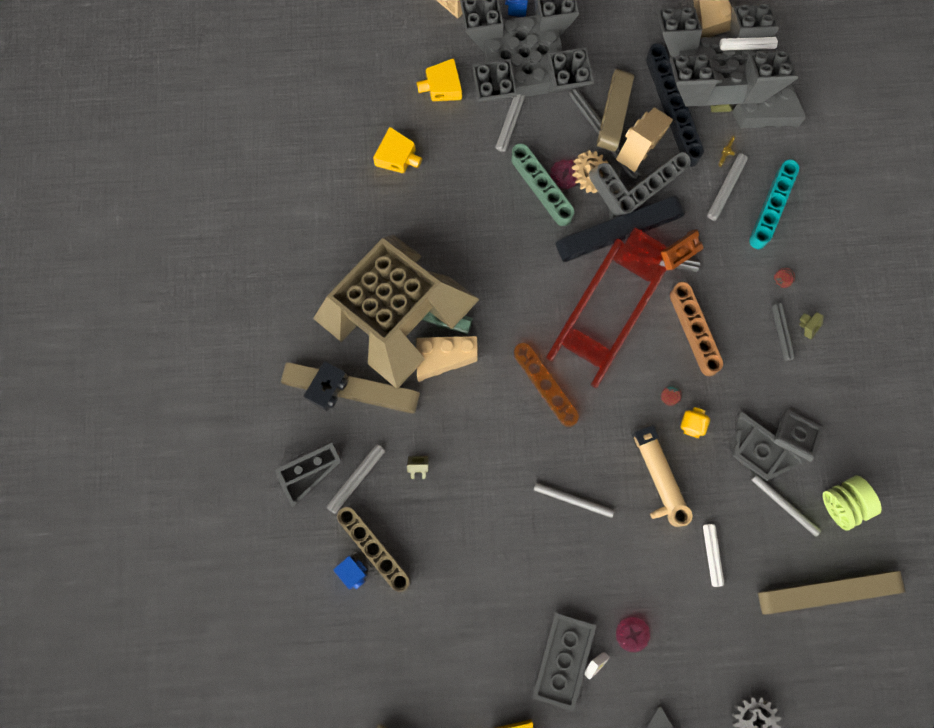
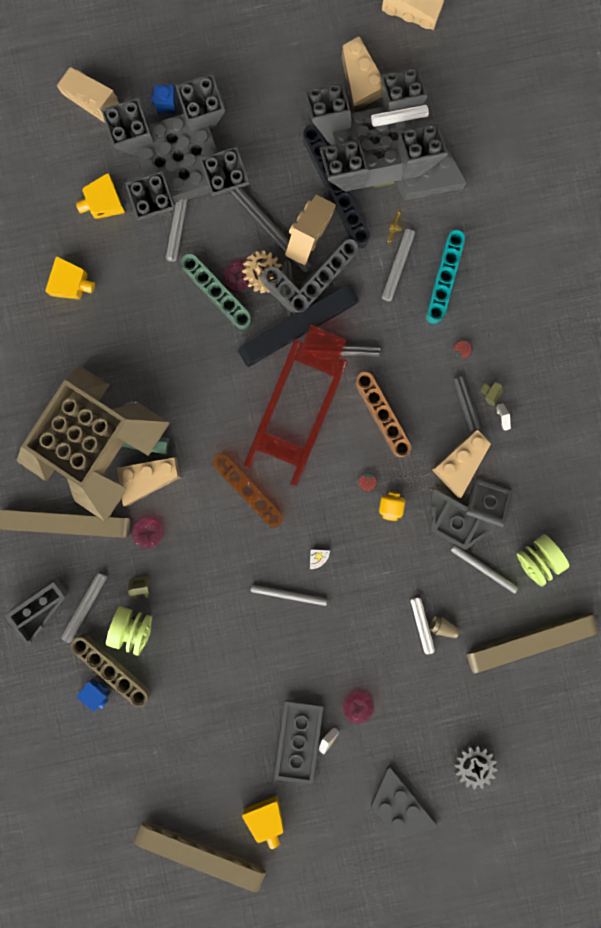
camera: 10 degrees left, 10 degrees up
black brick [303,361,349,412] -> none
dark tan beam [596,68,634,152] -> none
tan piece [632,425,693,527] -> none
dark orange plate [661,229,704,270] -> none
none -> yellowish green wheel [106,606,152,656]
none -> clear pink gear [132,518,163,549]
none -> white tile [310,550,330,569]
none -> dark tan cone [429,616,460,639]
none -> tan wedge [432,430,491,498]
none -> white tile [496,403,511,431]

